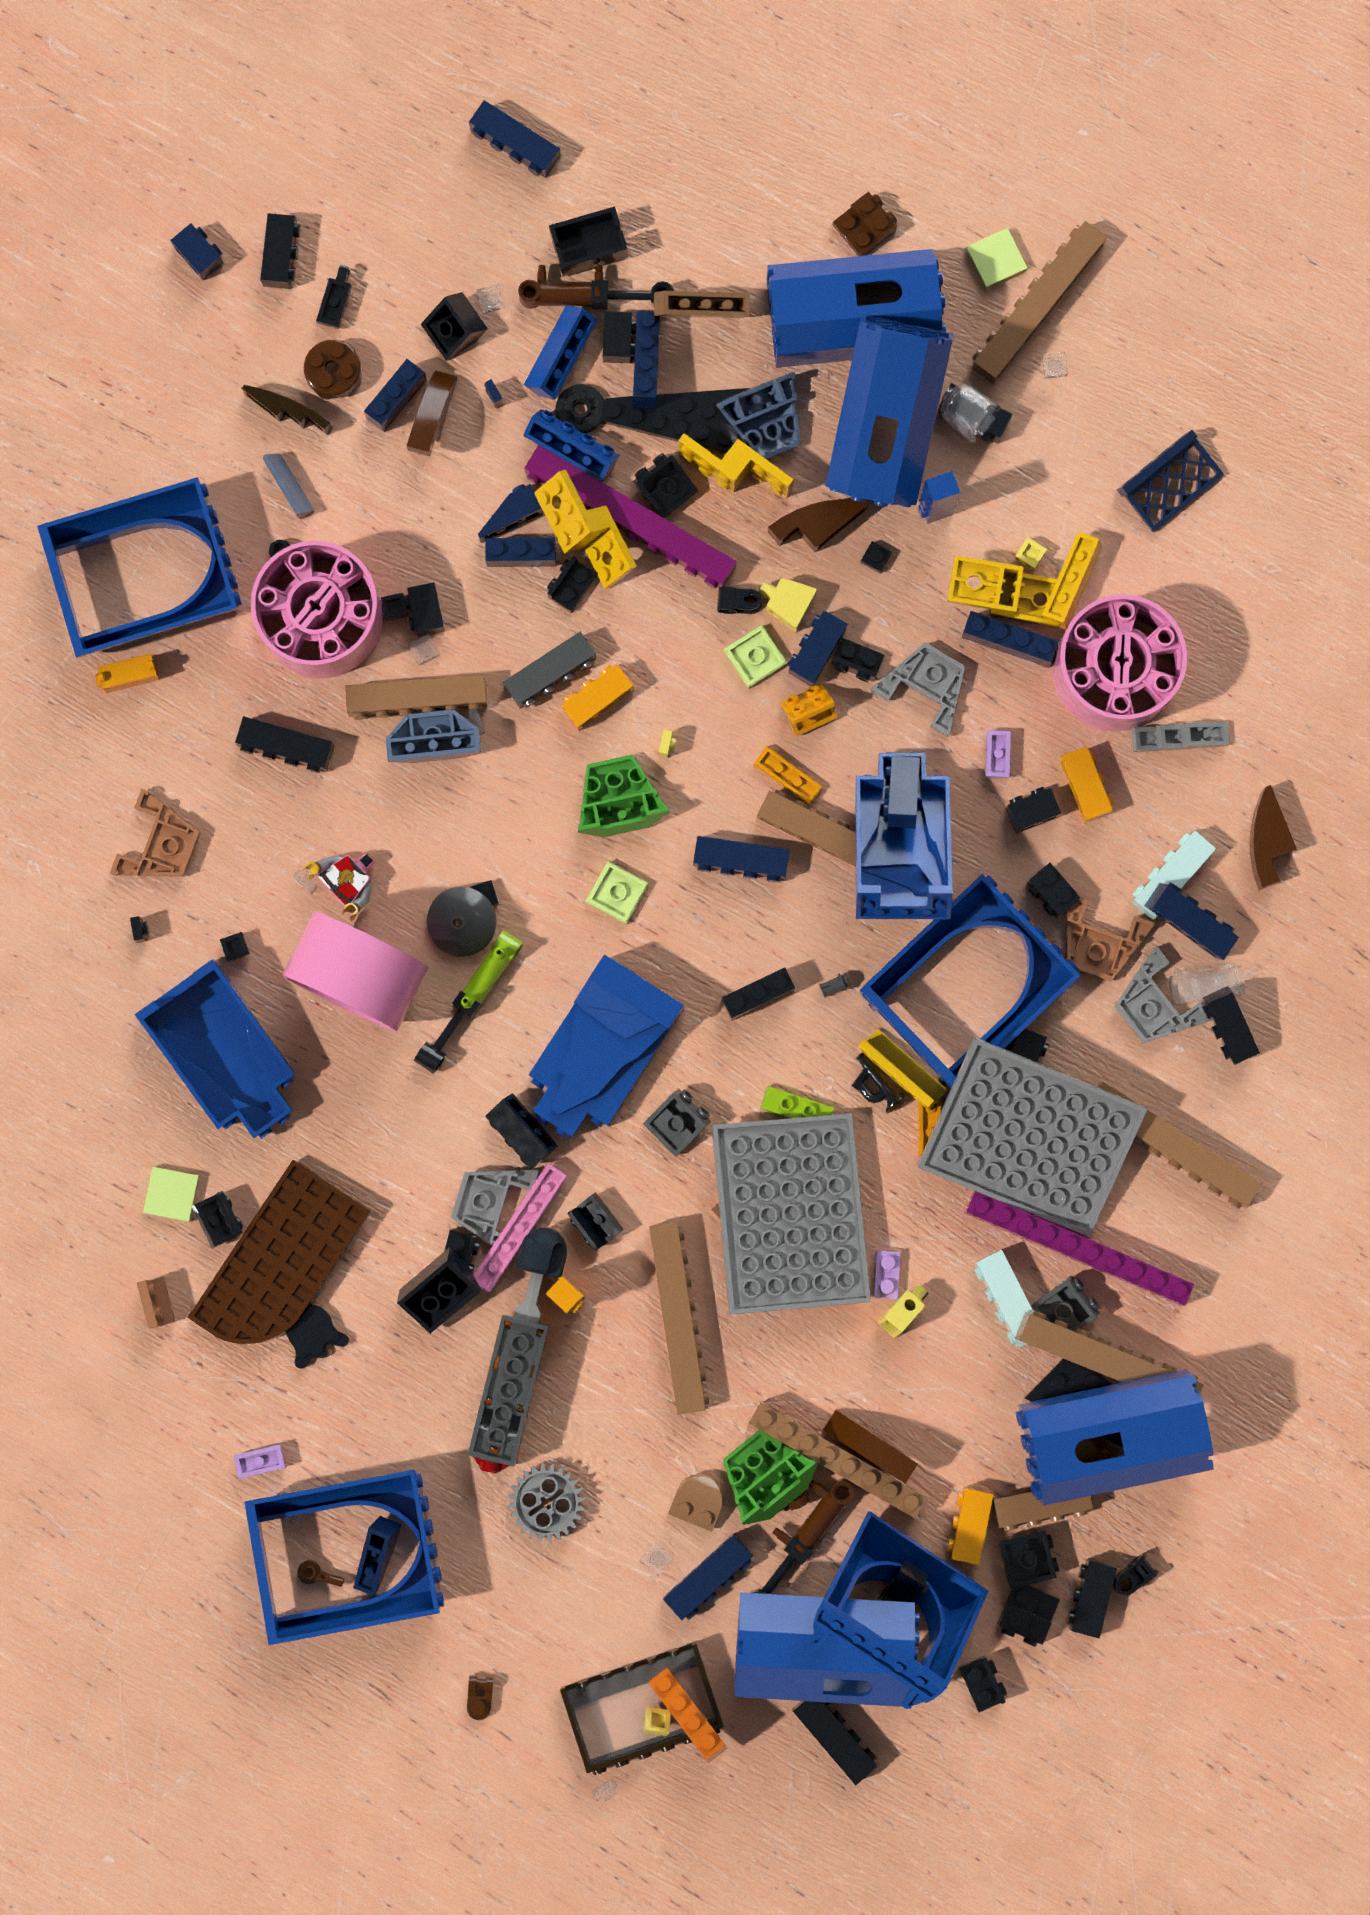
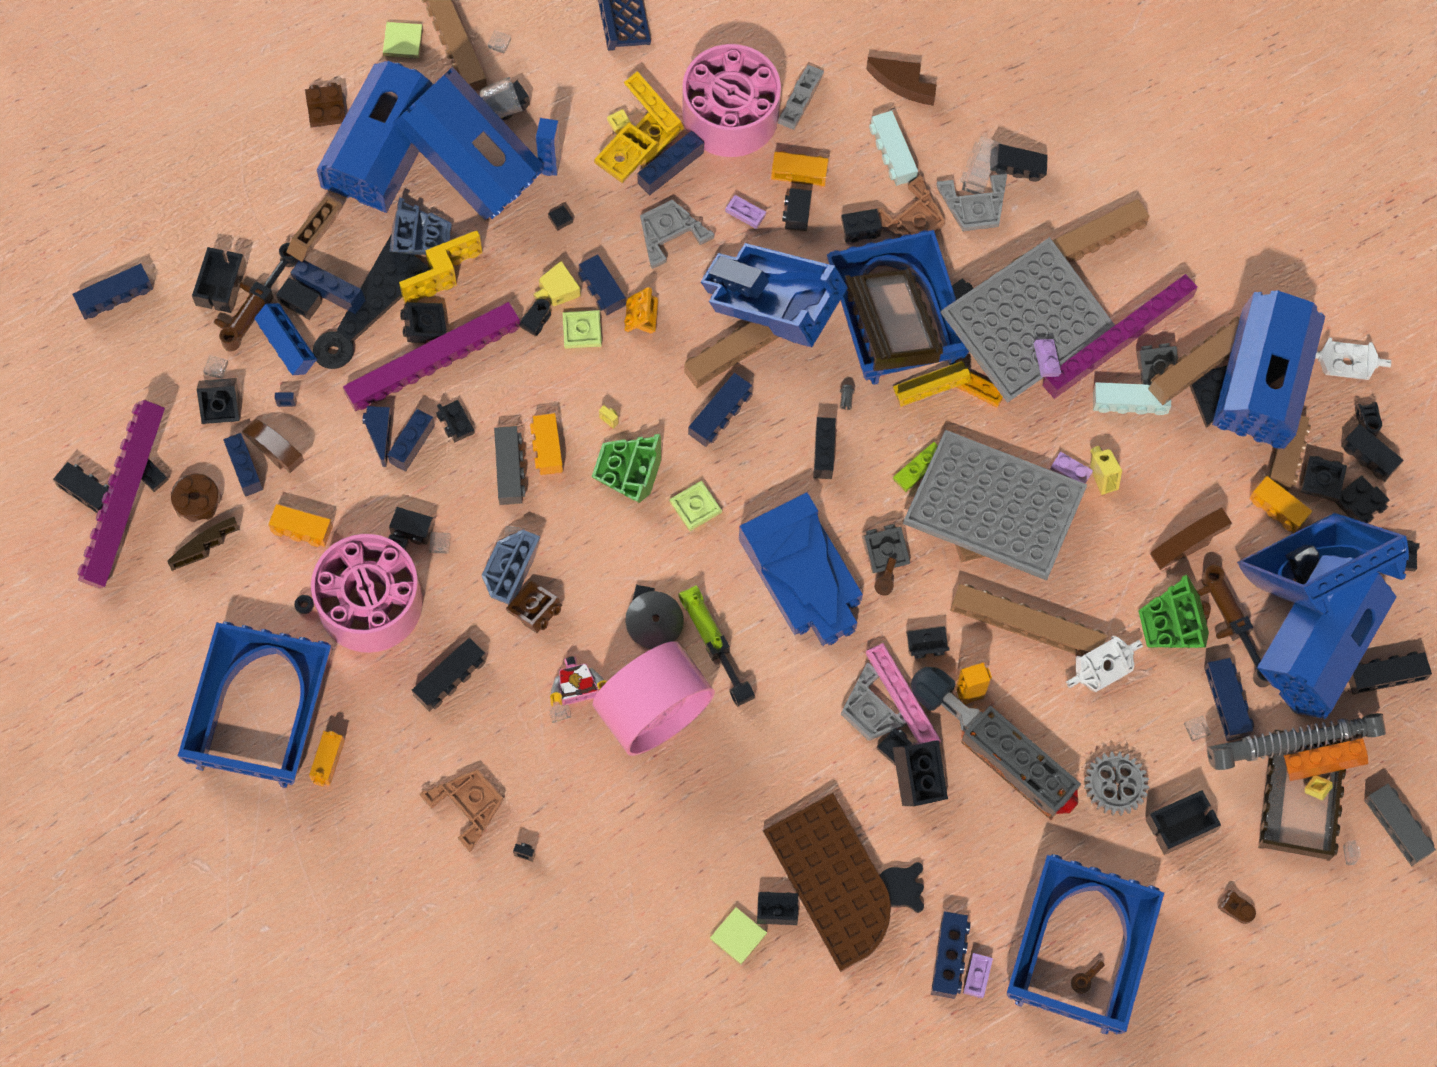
camera: 65 degrees left, 15 degrees down
blue panel [134,959,296,1139] -> none
nougat bracket [137,1277,175,1329] -> none
dark blue brick [170,223,224,280] -> none
black plate [220,932,250,962] -> none
sand blue slope [263,453,314,519] -> none
medium nougat brick [345,675,487,720] -> none
dark blue slope [353,1516,401,1597] -> none
black brick [485,1093,558,1169] -> none
blue brick [523,409,620,482] -> none
yellow bracket [534,470,637,589] -> none
medium nougat slope [668,1473,724,1532] -> none
medium nougat brick [749,1402,927,1519] -> none
light orange tile [753,746,823,806] -> none
reddish brown slope [768,499,868,552] -> none
black bracket [831,638,885,682] -> none
black piece [851,1053,909,1113] -> none
dark blue brick [1144,882,1239,960] -> none
none -> magenta brick [77,400,165,588]
none -> light orange brick [268,504,333,547]
none -> reddish brown plate [506,581,563,633]
none -> window [844,268,943,371]
none -> reddish brown plate [874,558,897,596]
none -> dark blue brick [931,911,971,999]
none -> lavender plate [1034,339,1061,377]
none -> white plate [1066,636,1143,692]
none -> black piece [1146,790,1221,855]
none -> dark grey piece [1207,713,1386,770]
none -> white plate [1315,338,1391,380]
none -> dark grey brick [1364,784,1436,867]

